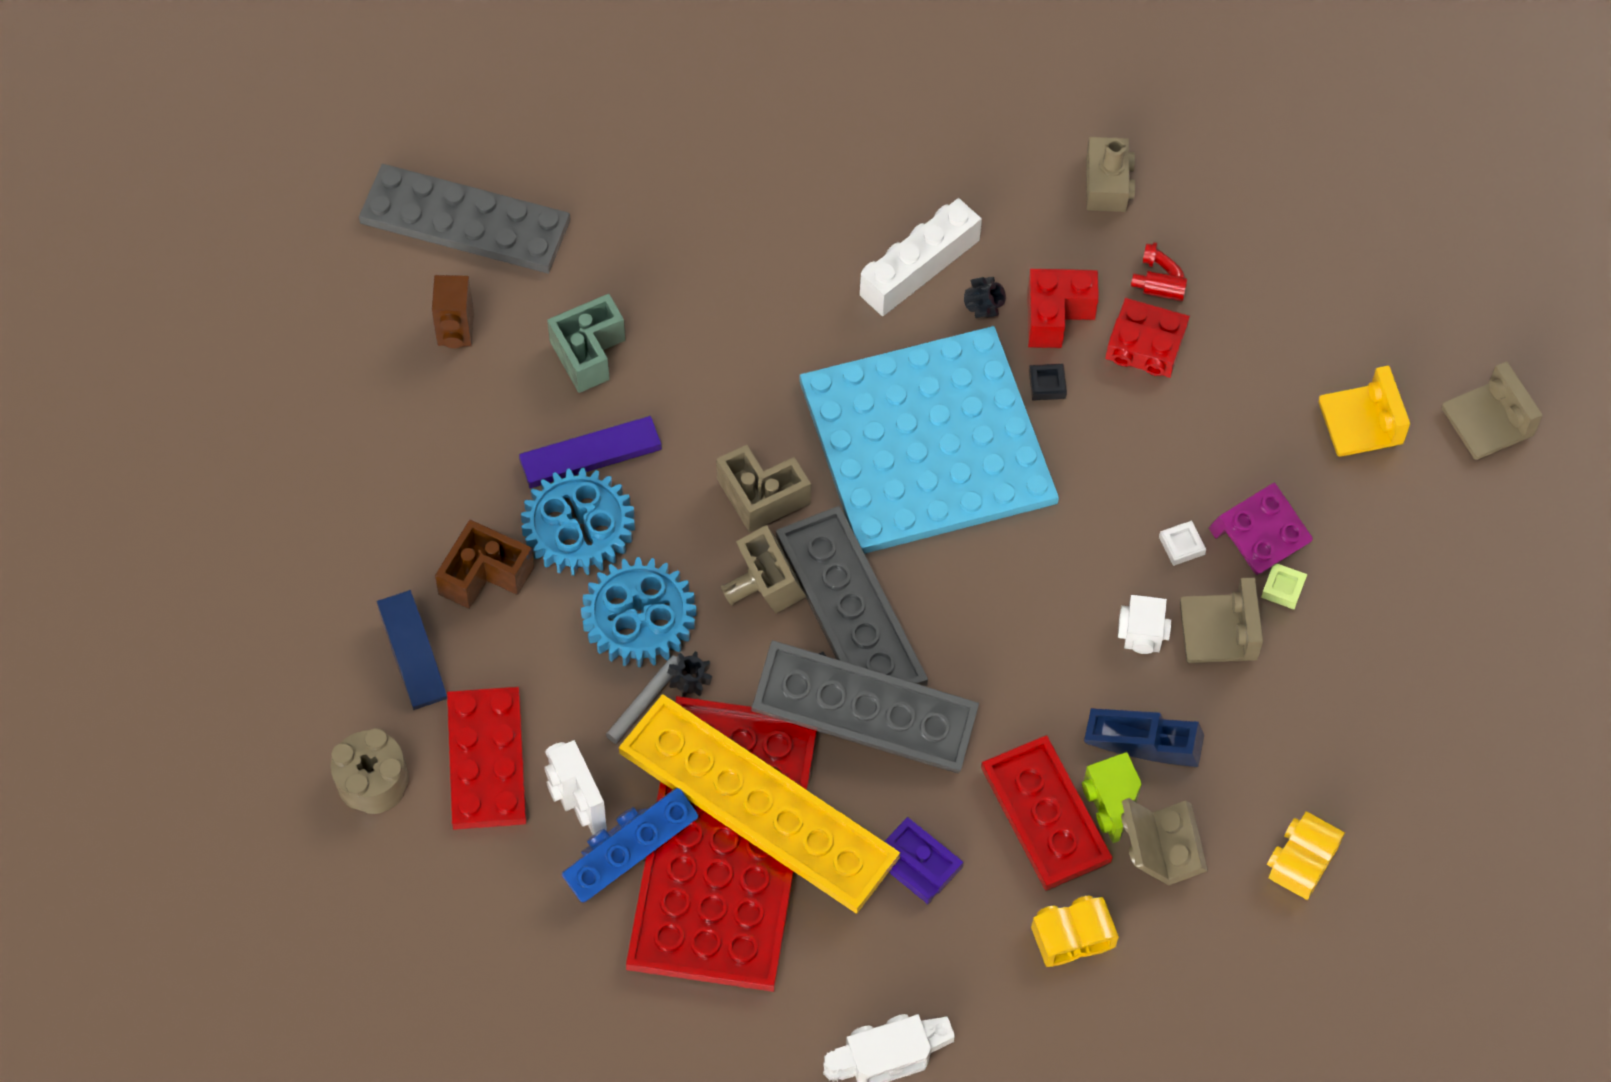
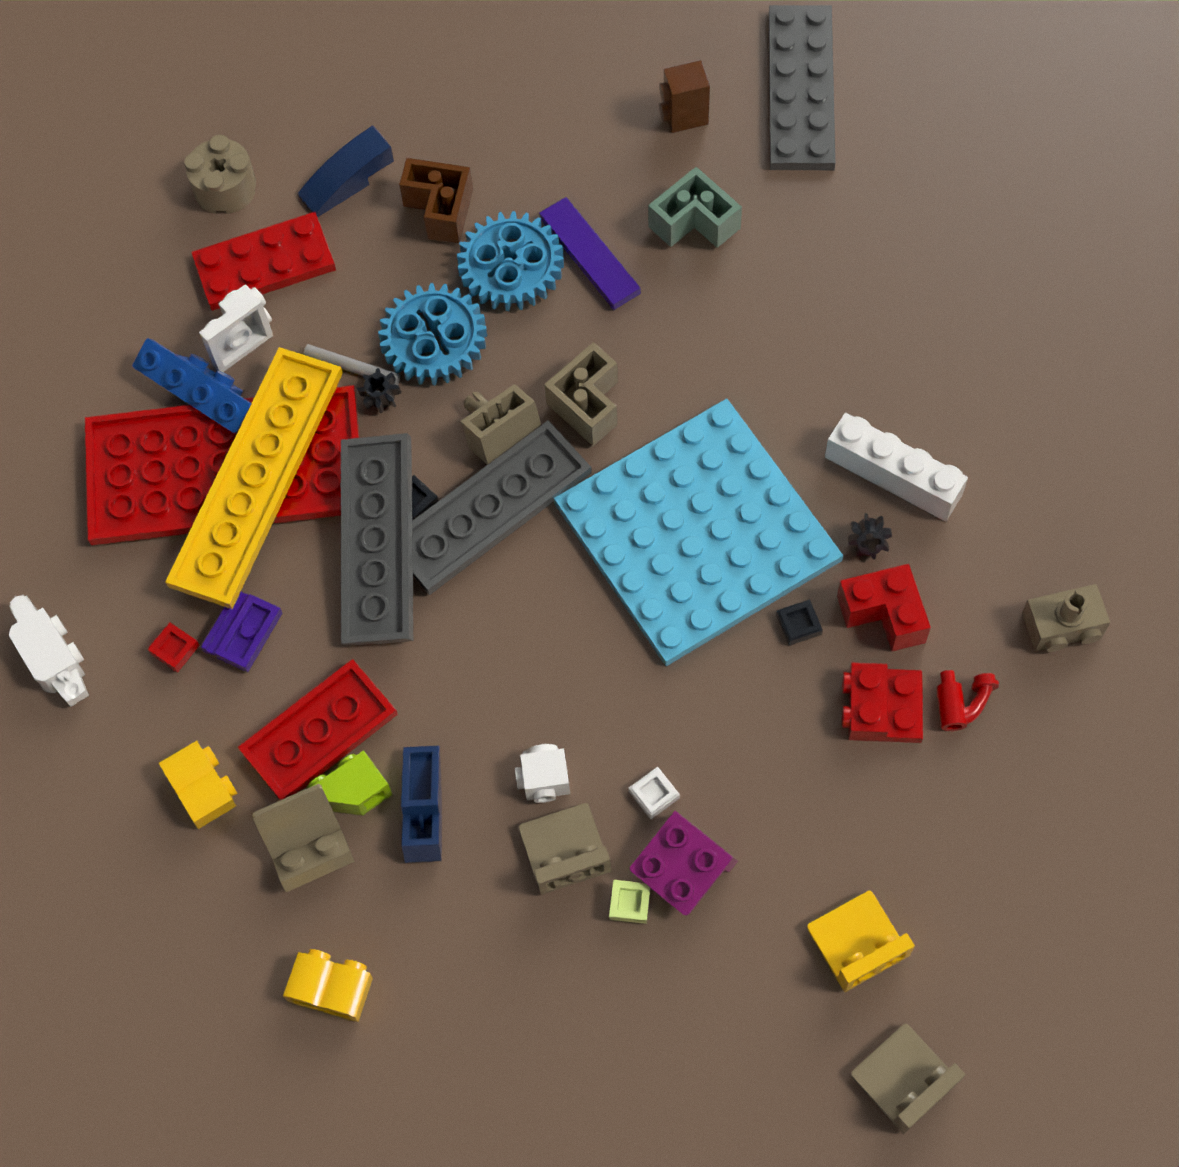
camera: 80 degrees right, 5 degrees up
none -> red plate [147,622,200,673]

